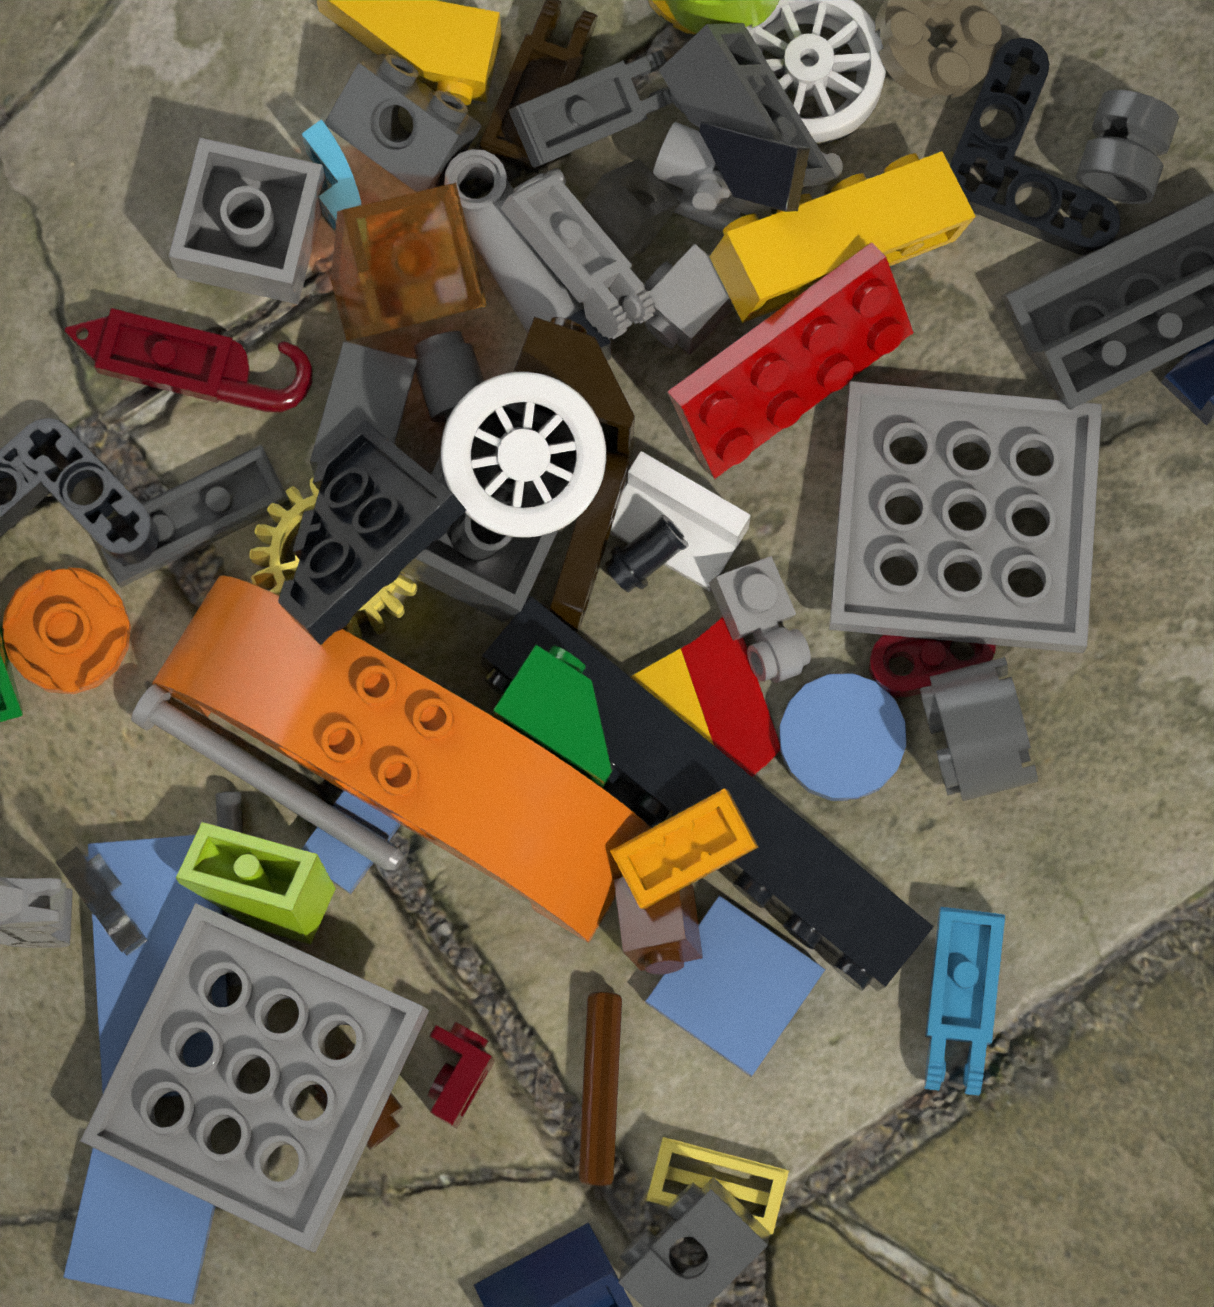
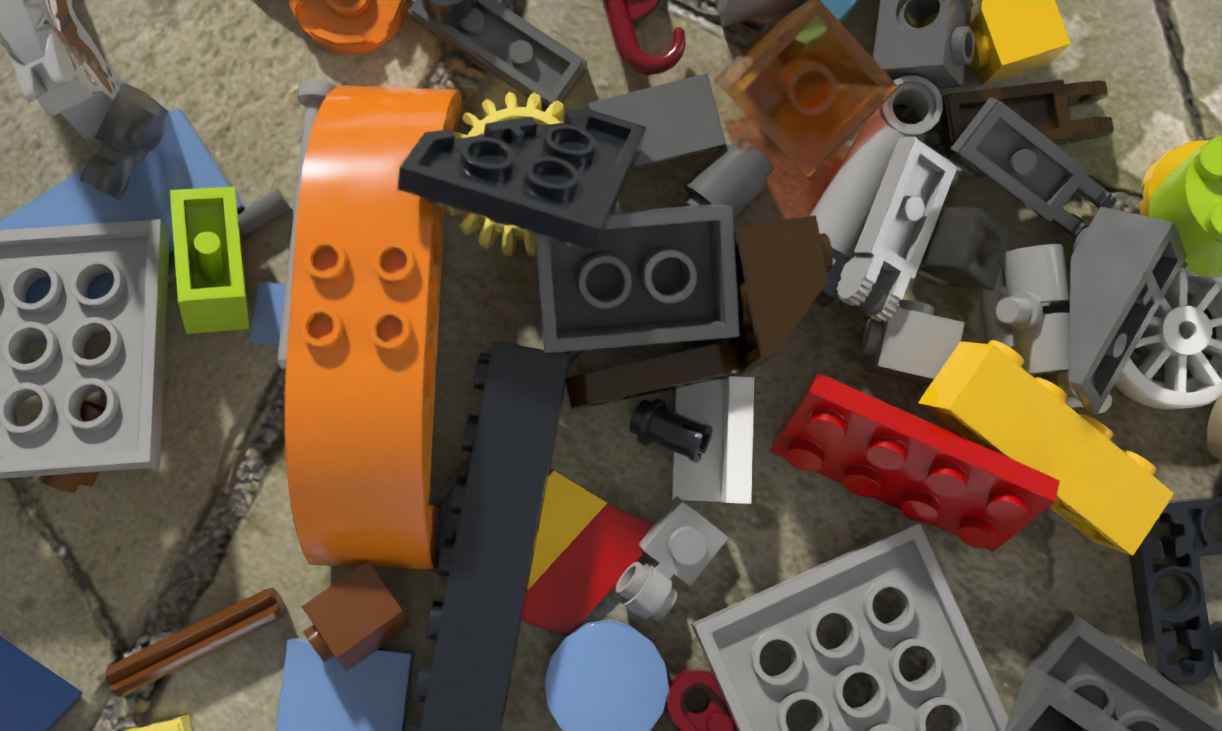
camera: 60 degrees right, 5 degrees up
dark red bracket [427,1022,495,1129] -> none
white wheel [441,372,606,537] -> none
green slope [492,645,612,788] -> none
light orange plate [610,788,758,909] -> none
black tile [699,122,810,212] -> none

